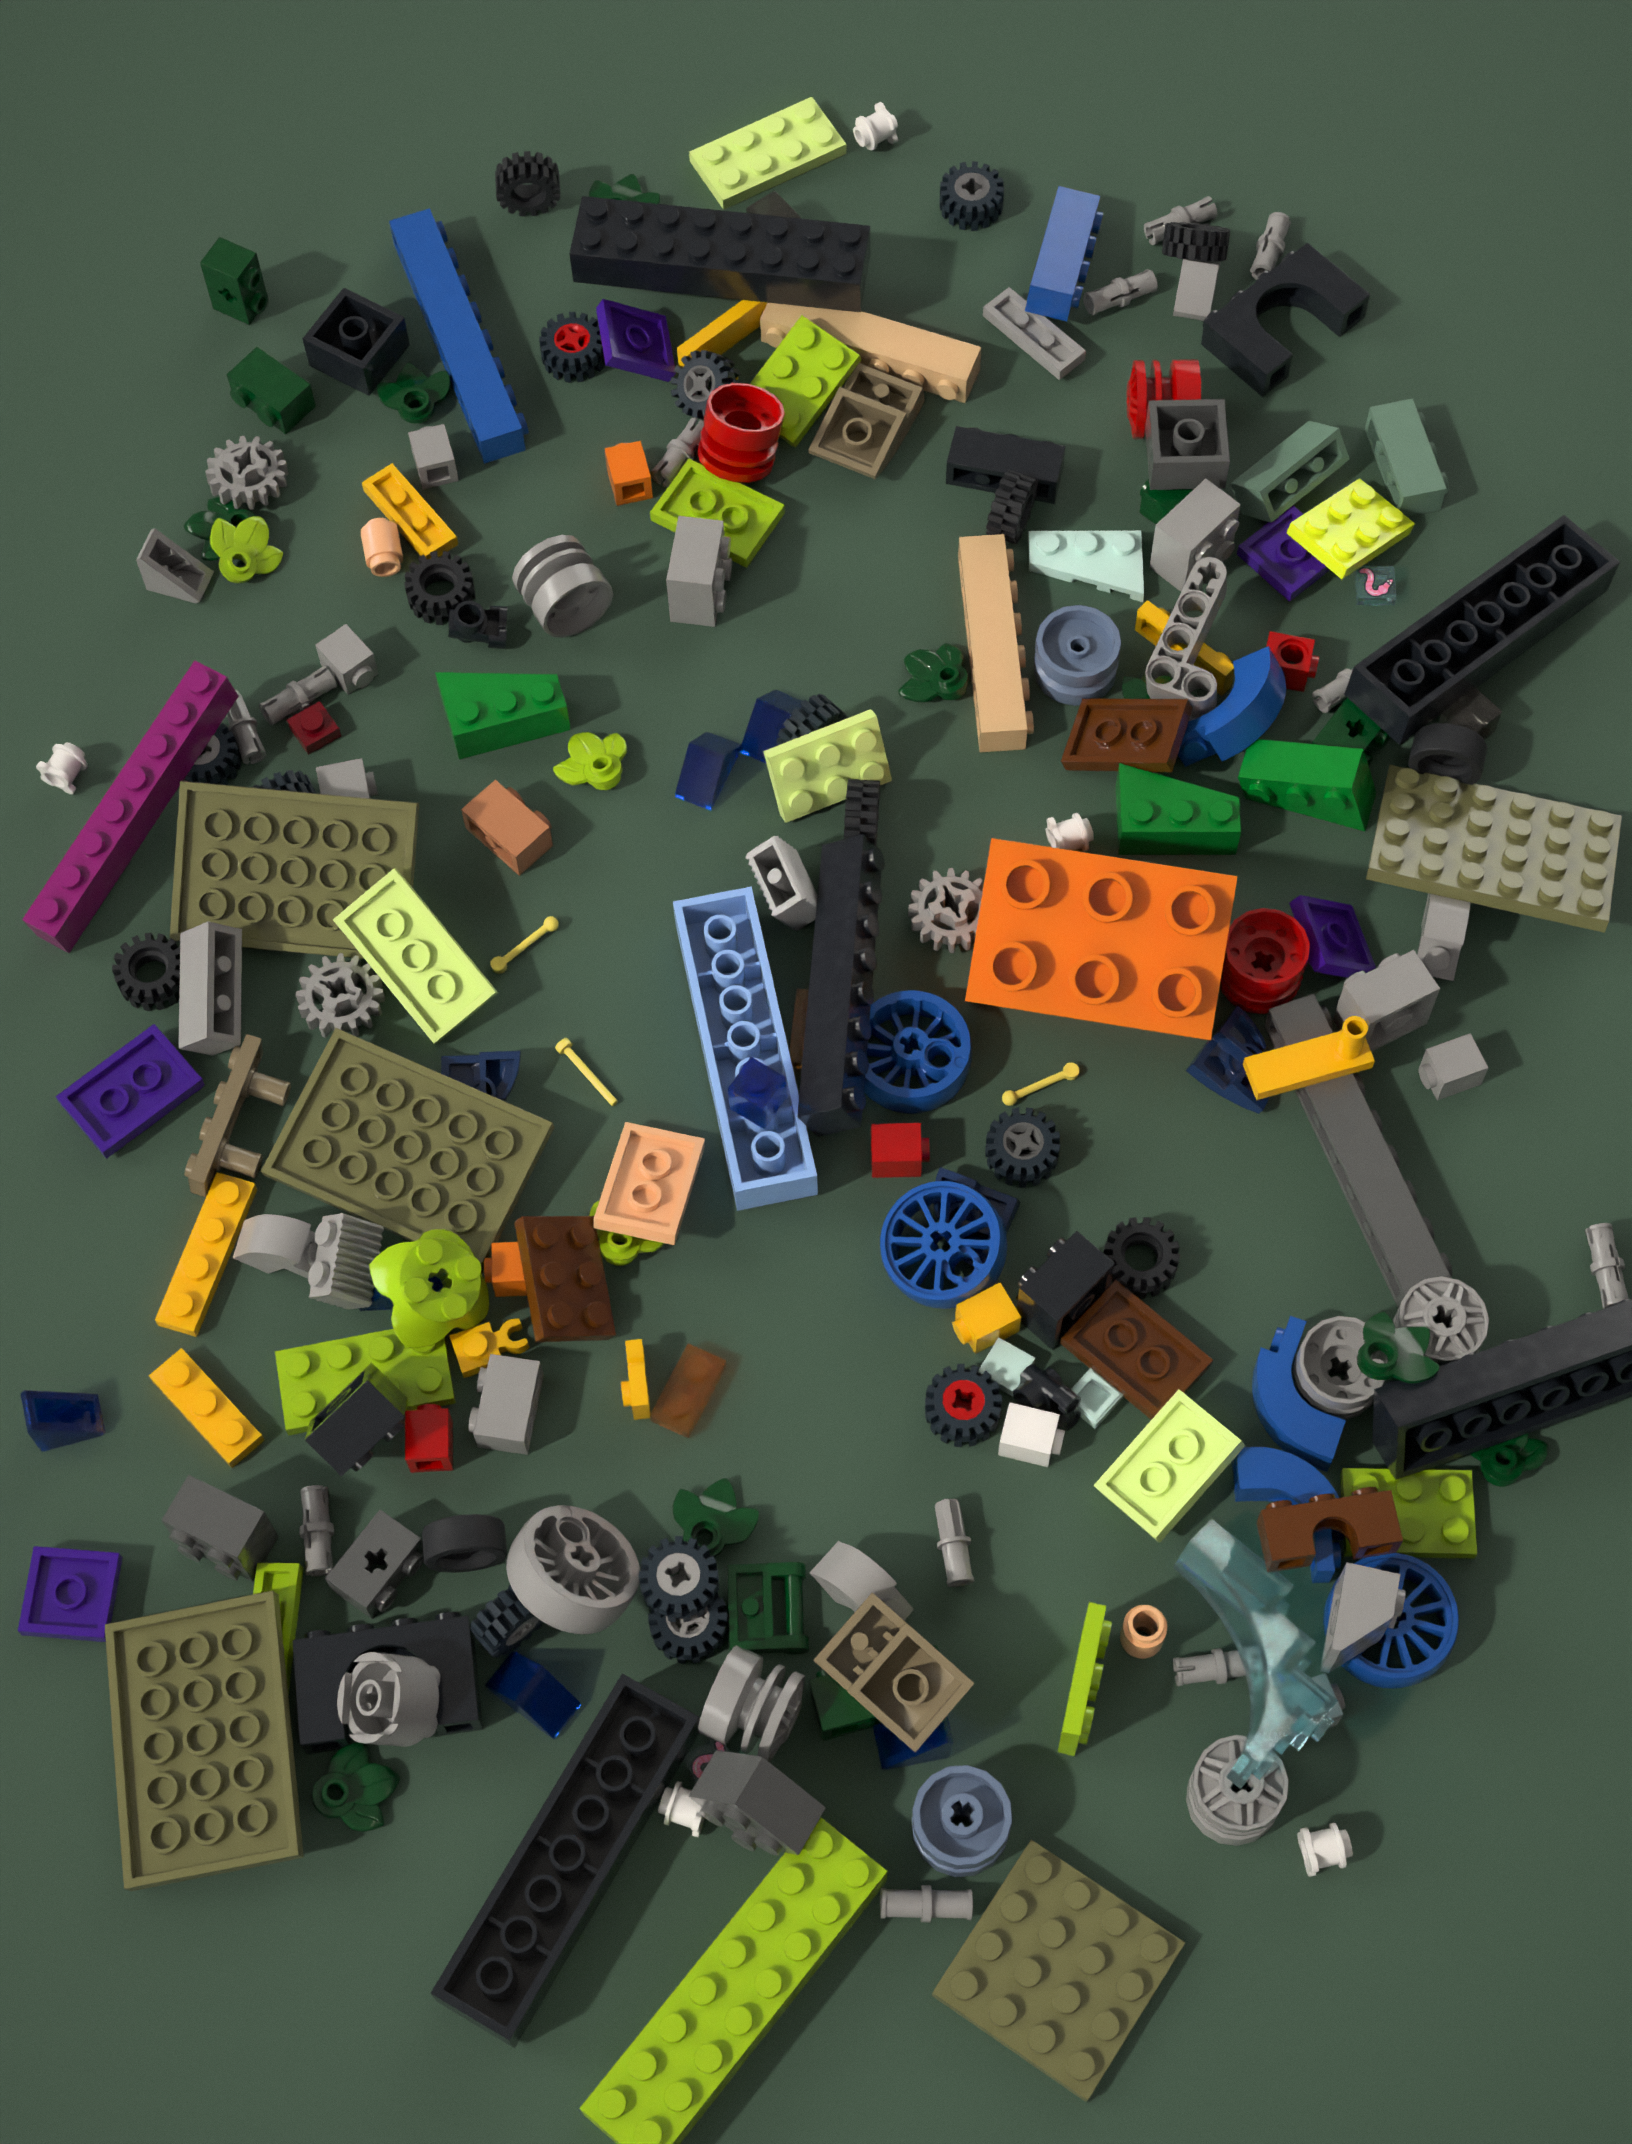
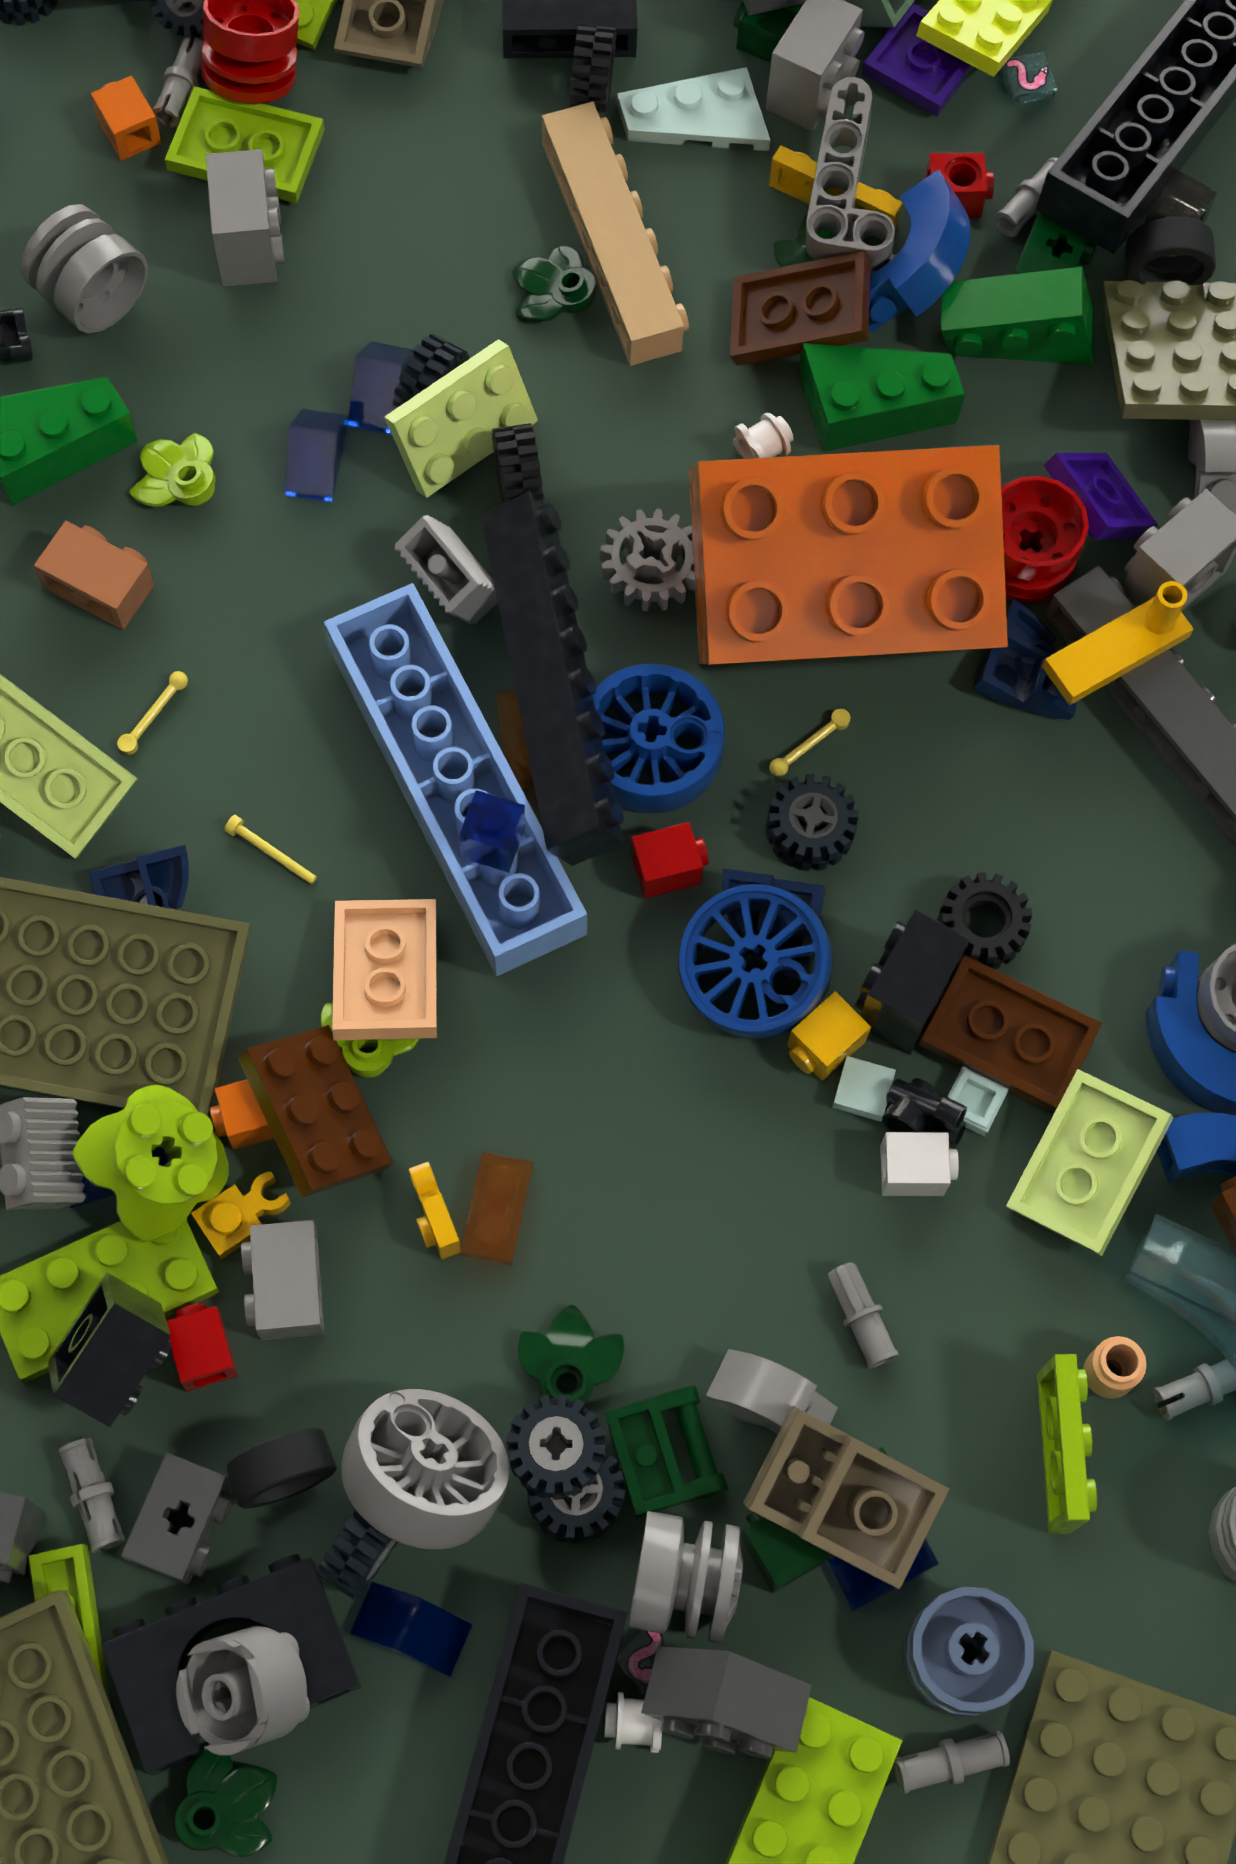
camera: 20 degrees left, 5 degrees up
black wheel [925,1363,1002,1447] -> none
sand blue wheel [1033,605,1121,706] -> none

